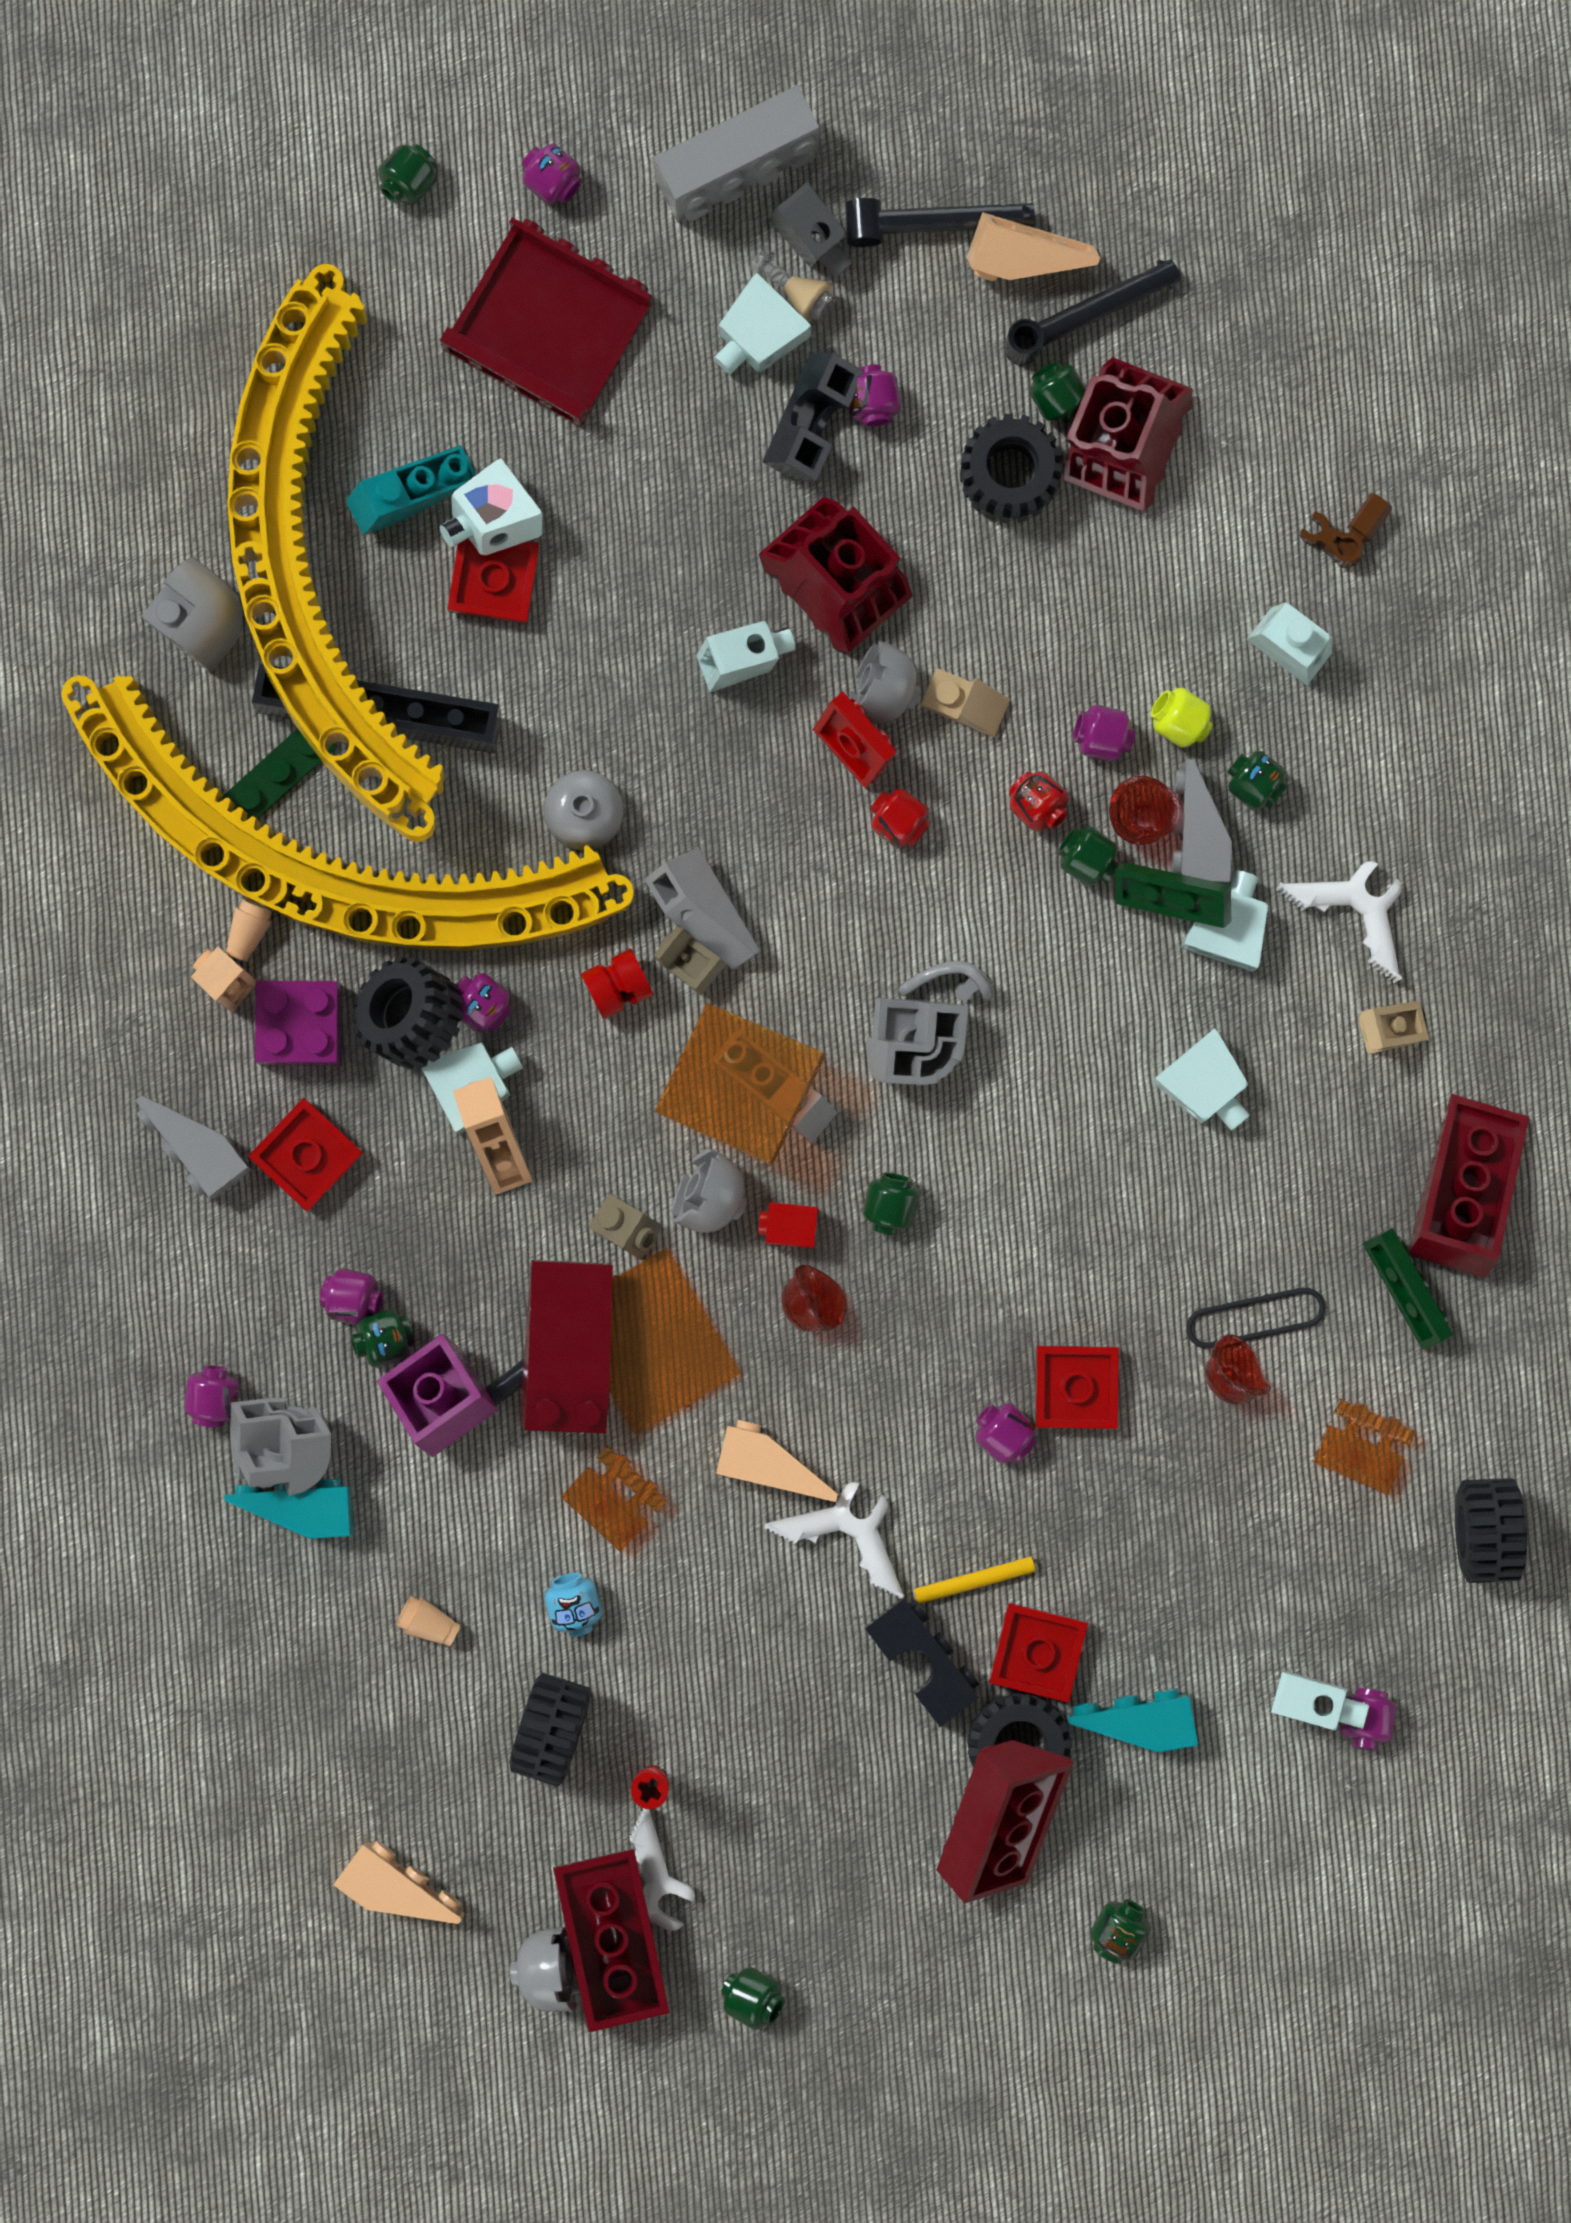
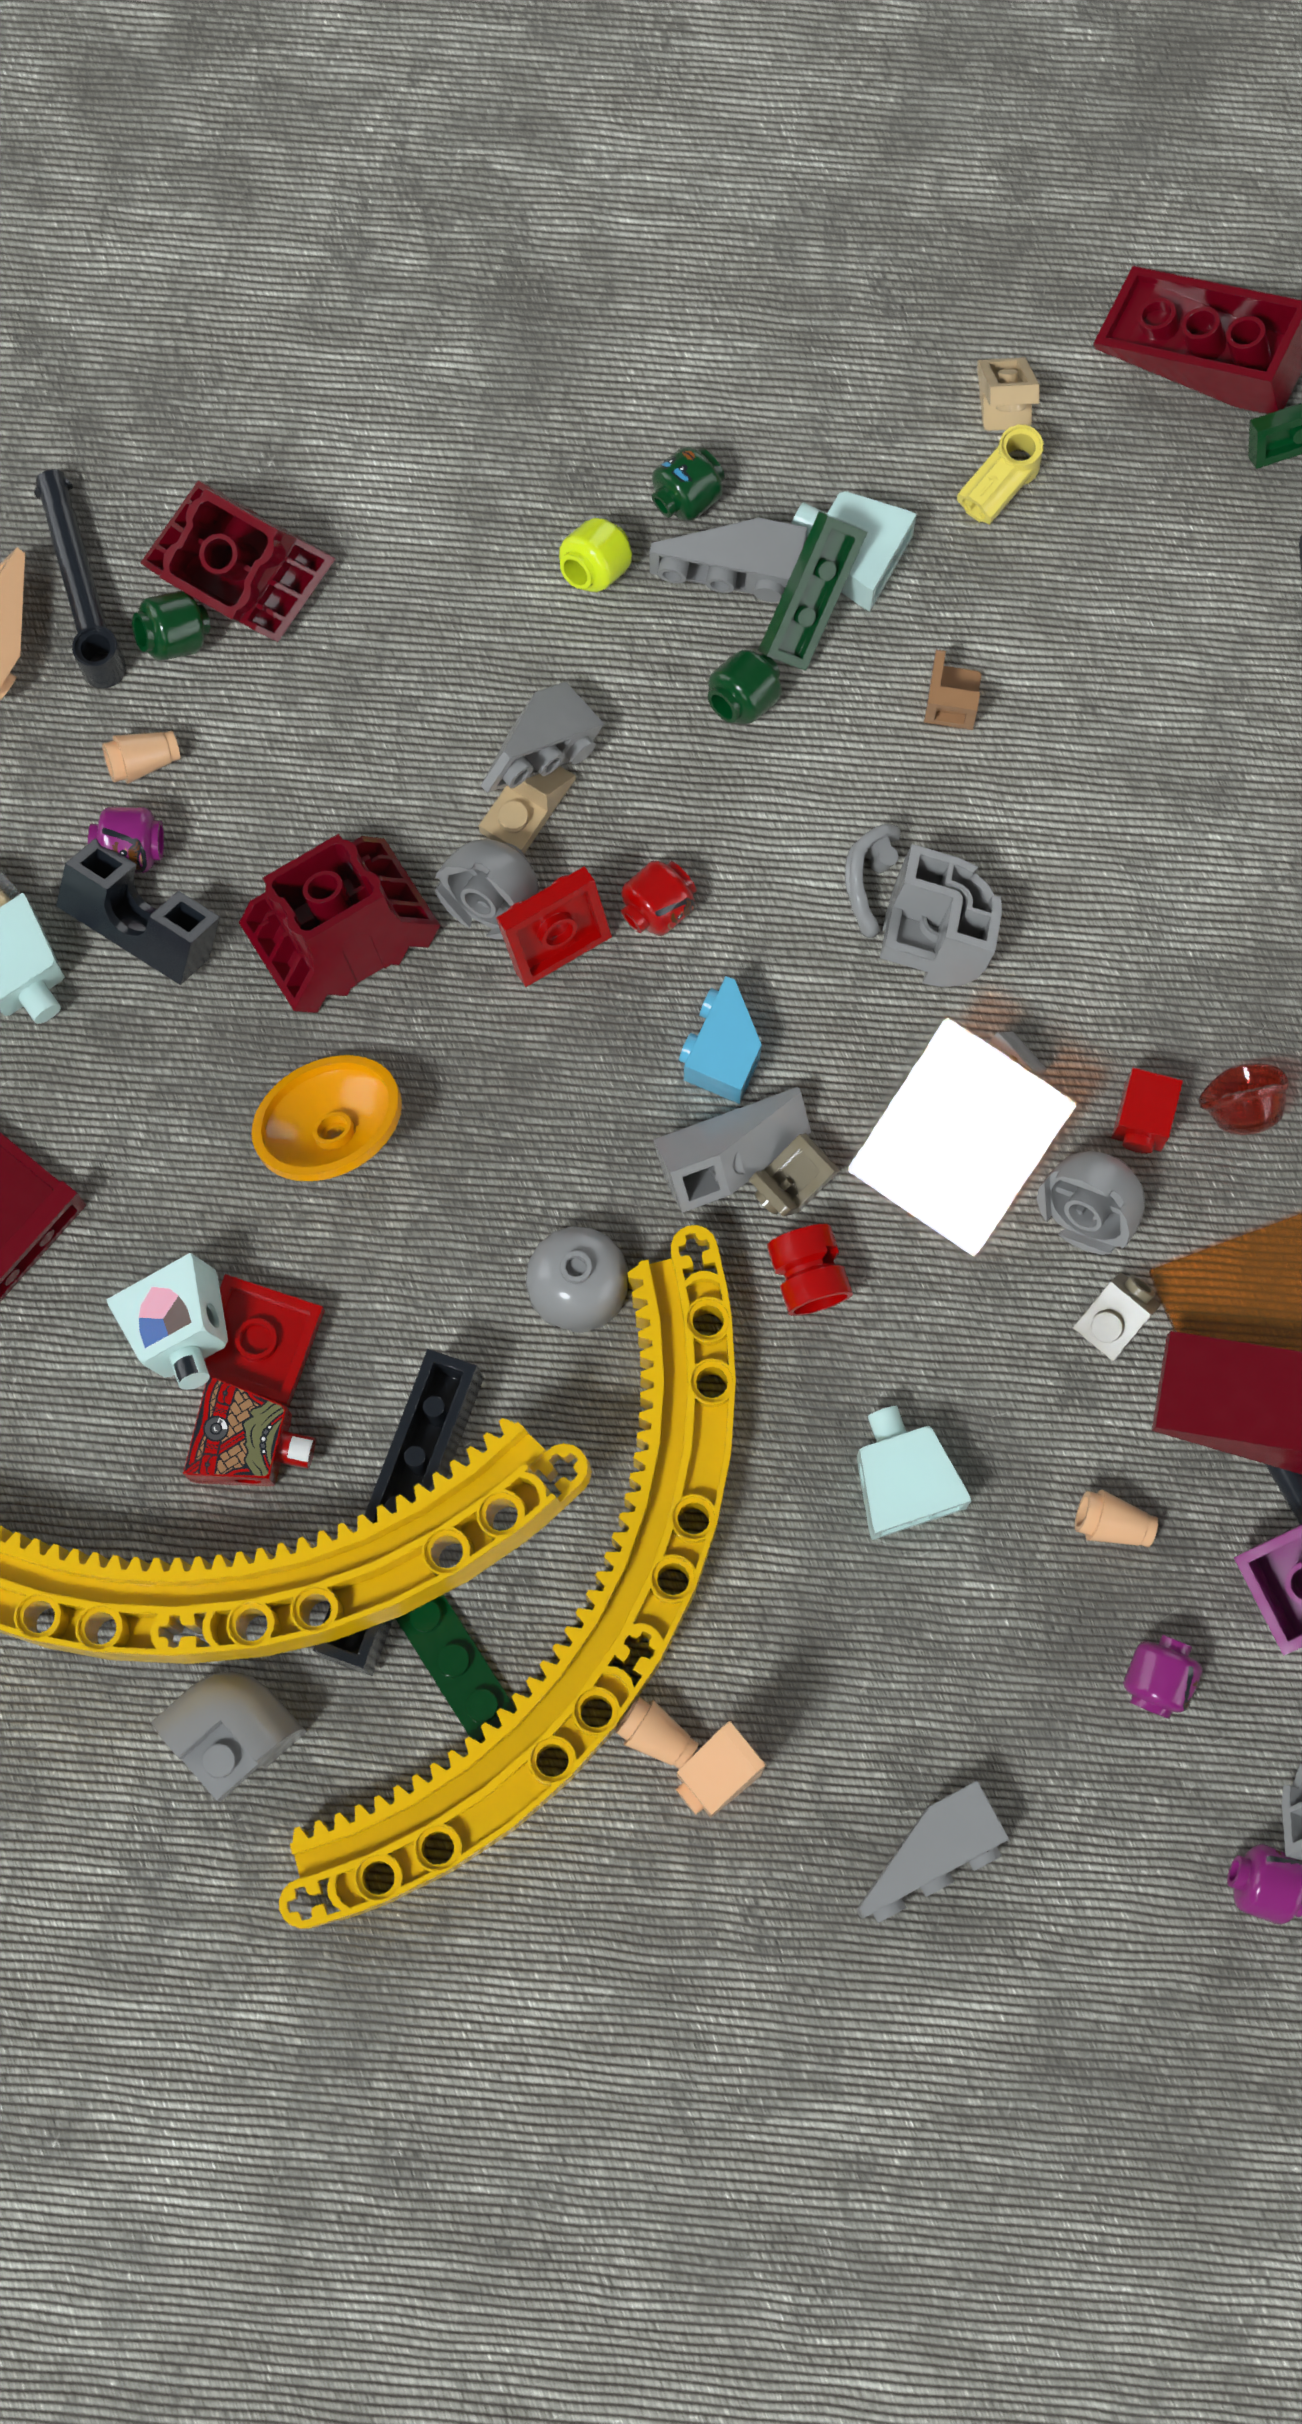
camera: 80 degrees left, 10 degrees down
red plate [248,1097,364,1212] -> none
magenta brick [255,981,343,1066] -> none
teal slope [345,445,477,536] -> none
dark green head [350,1309,414,1368] -> none
black tyre [352,957,463,1069] -> none
light nougat slope [453,1077,533,1195] -> none
magenta head [456,973,512,1033] -> none
light aqua torso [696,621,795,693] -> none
dark green head [863,1172,920,1235] -> none
black tyre [960,413,1063,523] -> none
red head [1009,771,1069,831] -> none
magenta head [1073,705,1136,762] -> none
clear red helmet [1109,776,1181,845] -> none
light aqua torso [1152,1028,1250,1131] -> none
light aqua torso [1247,602,1332,685] -> none
white piece [1276,861,1402,983] -> none
reddish brown bar [1300,493,1393,568] -> none
none -> light nougat cone [102,730,180,784]
none -> torso [183,1377,316,1486]
none -> light orange dish [251,1055,402,1181]
none -> light grey slope [481,681,604,793]
none -> medium azure slope [679,976,762,1104]
none -> medium nougat panel [924,649,981,730]
none -> light yellow piece [957,425,1043,525]
none -> light nougat cone [1075,1489,1158,1547]

